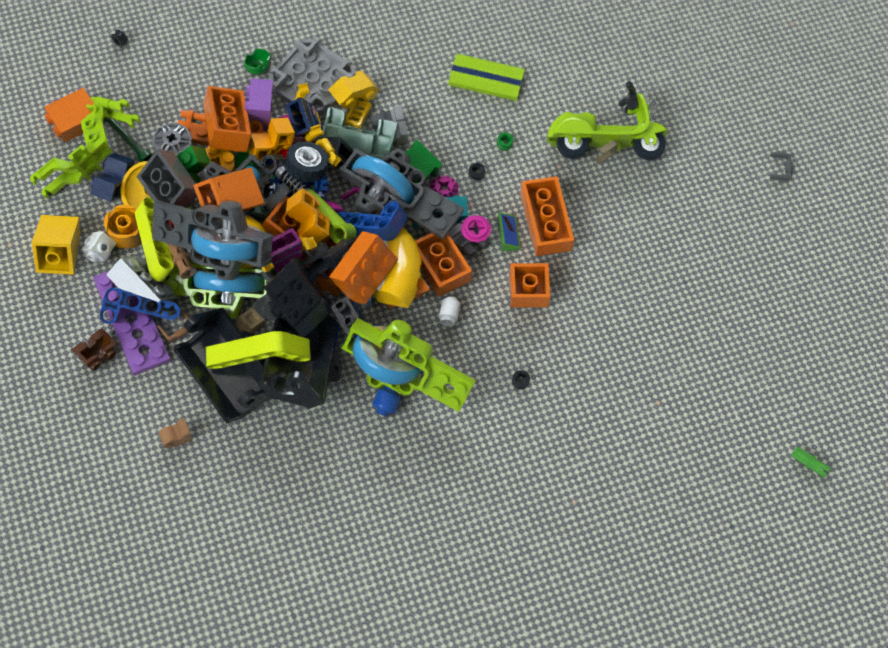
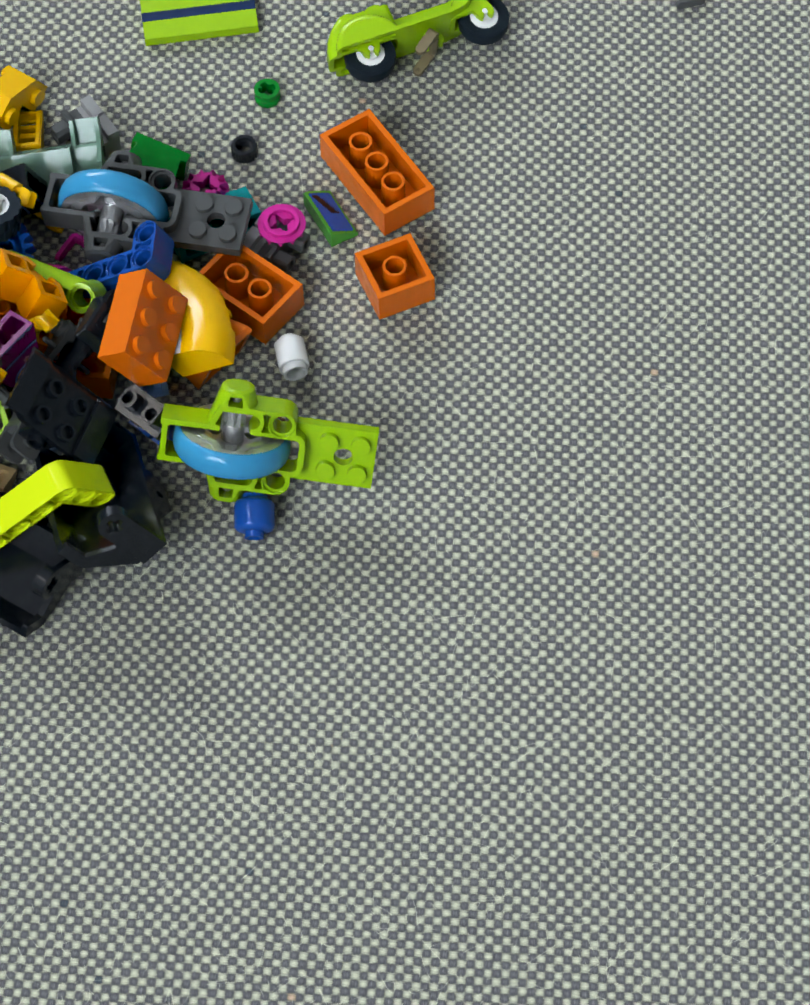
camera: 15 degrees left, 5 degrees down
black bush [512,370,530,390] -> none

